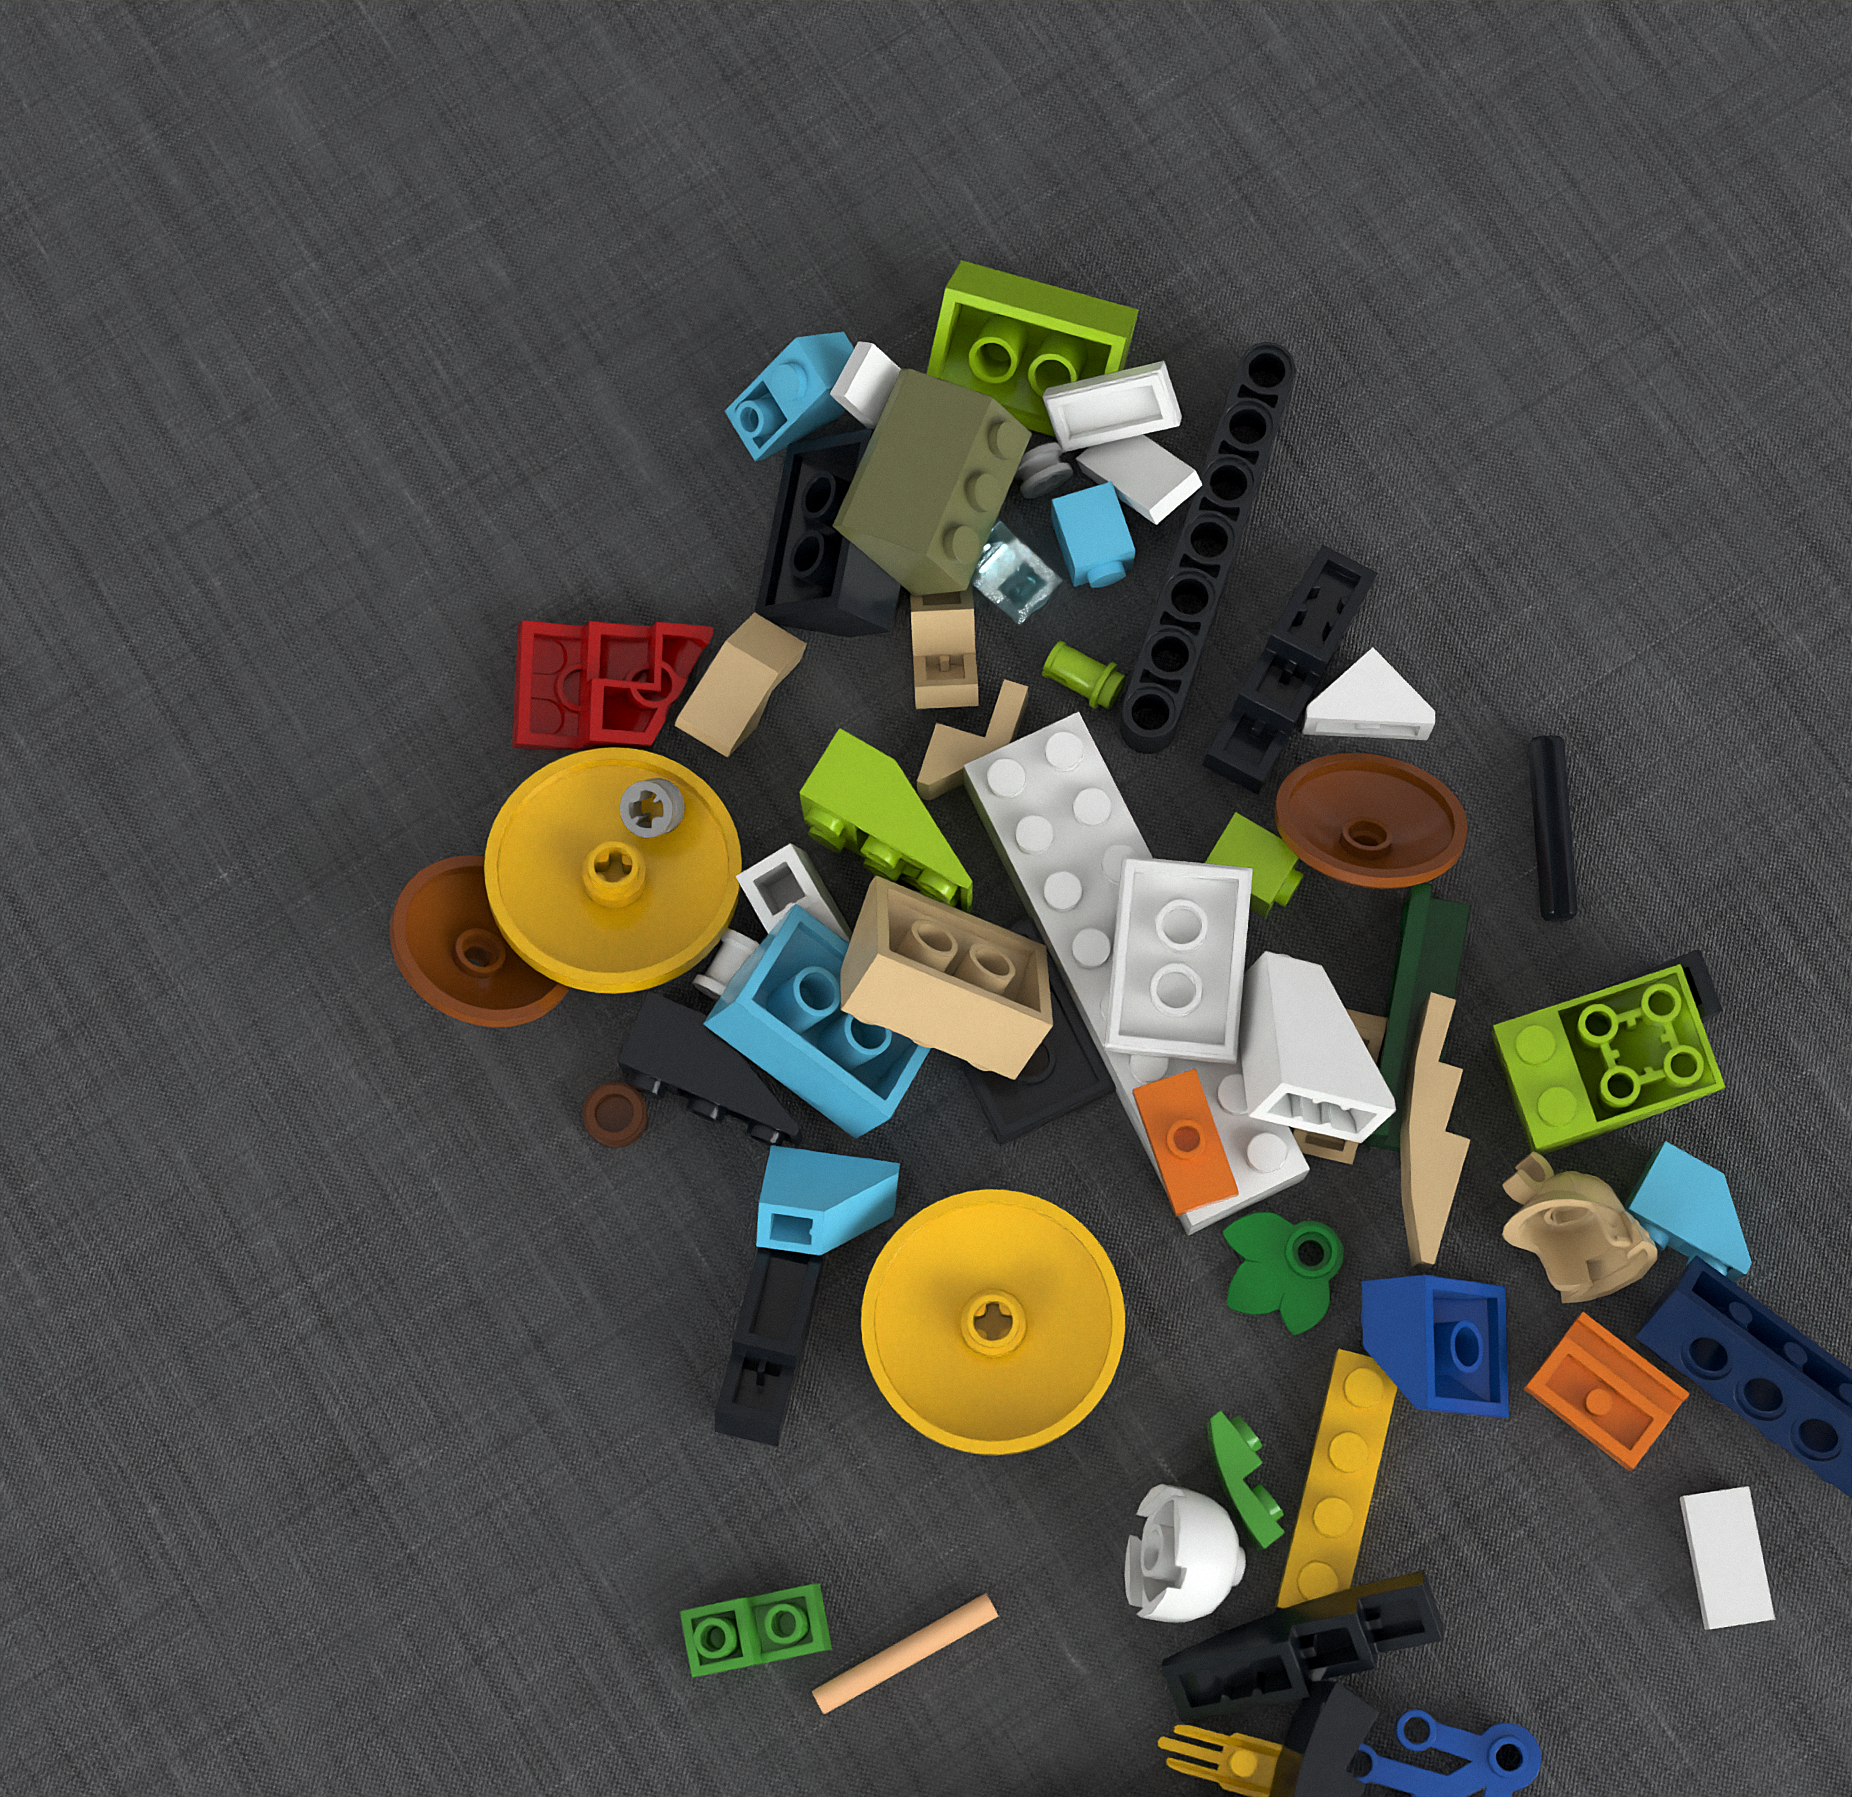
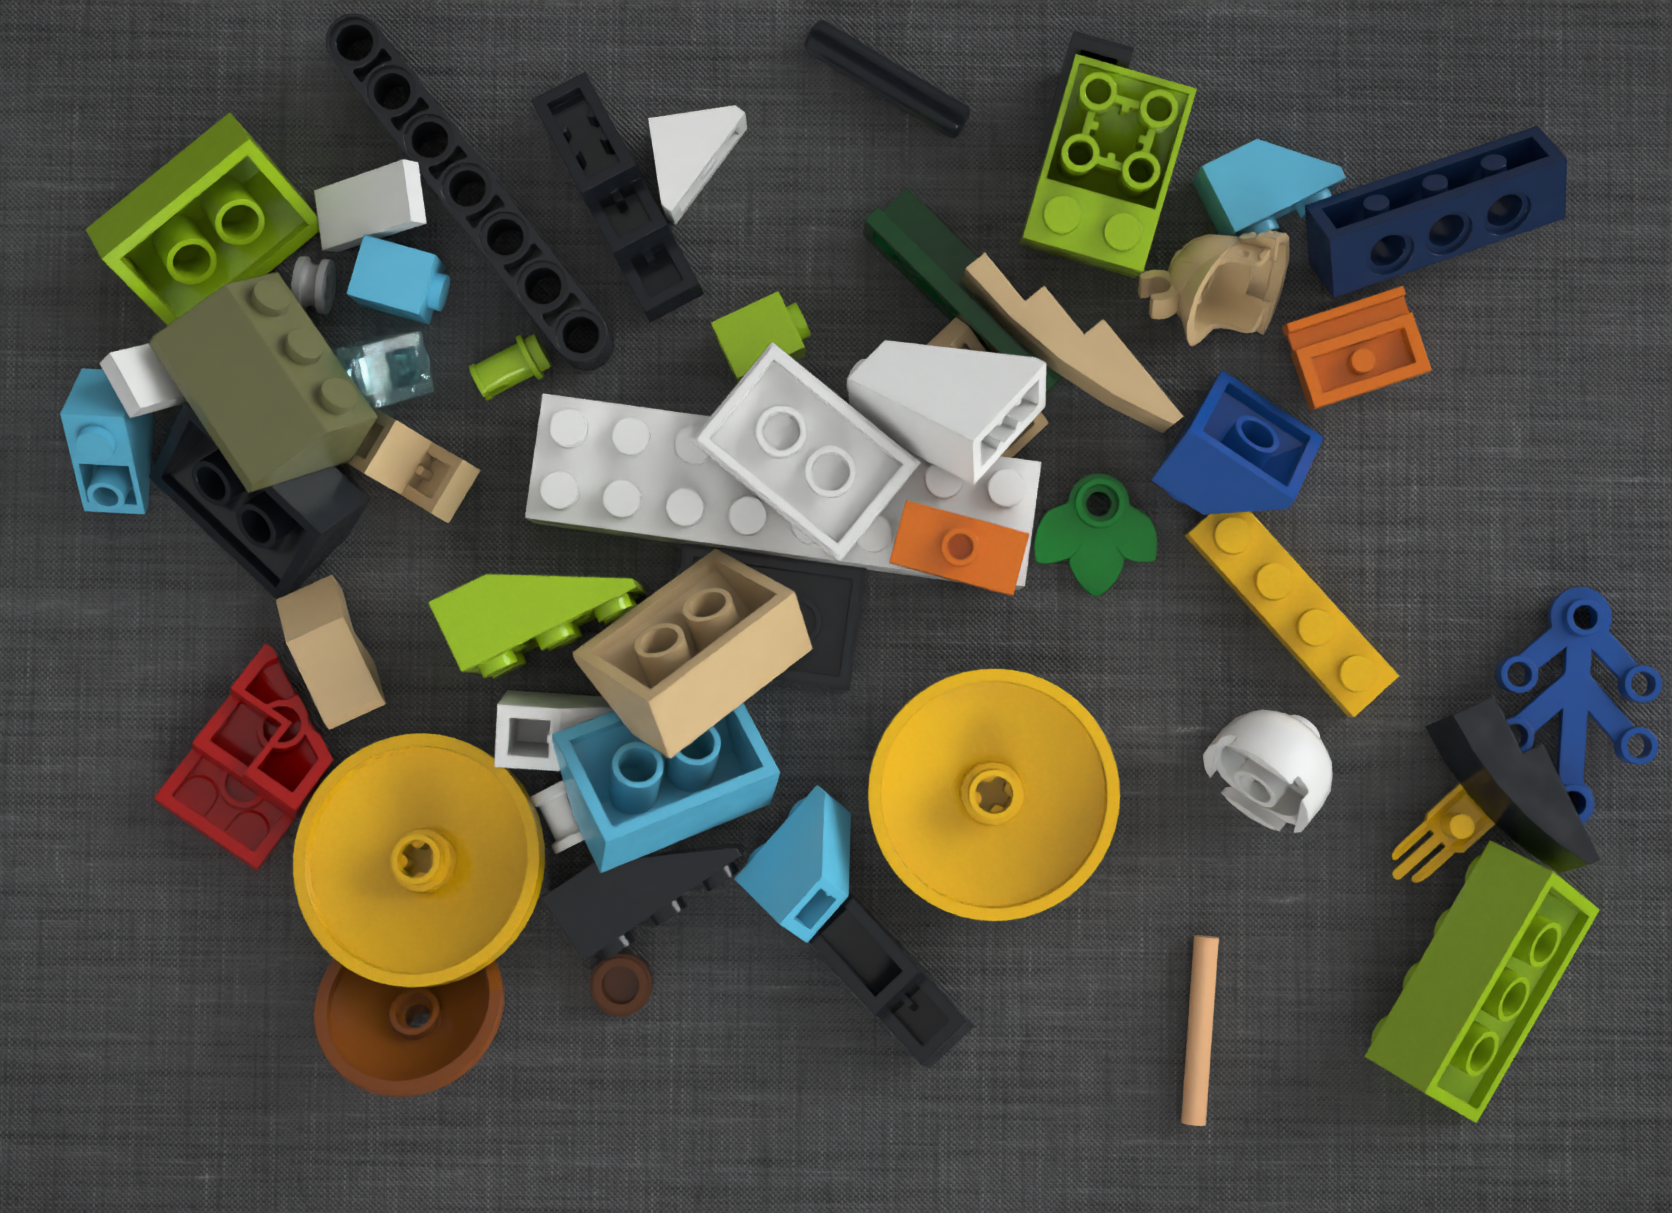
camera: 65 degrees left, 10 degrees up
light grey bush [620,778,685,838] -> none
bright green slope [680,1583,832,1678] -> none
tan slope [917,679,1028,801] -> none
white tile [1043,361,1182,453] -> none
black slope [1161,1570,1444,1722] -> none
bright green slope [1206,1410,1285,1552] -> none
dark orange dish [1274,753,1468,889] -> none
white tile [1679,1486,1775,1630] -> none

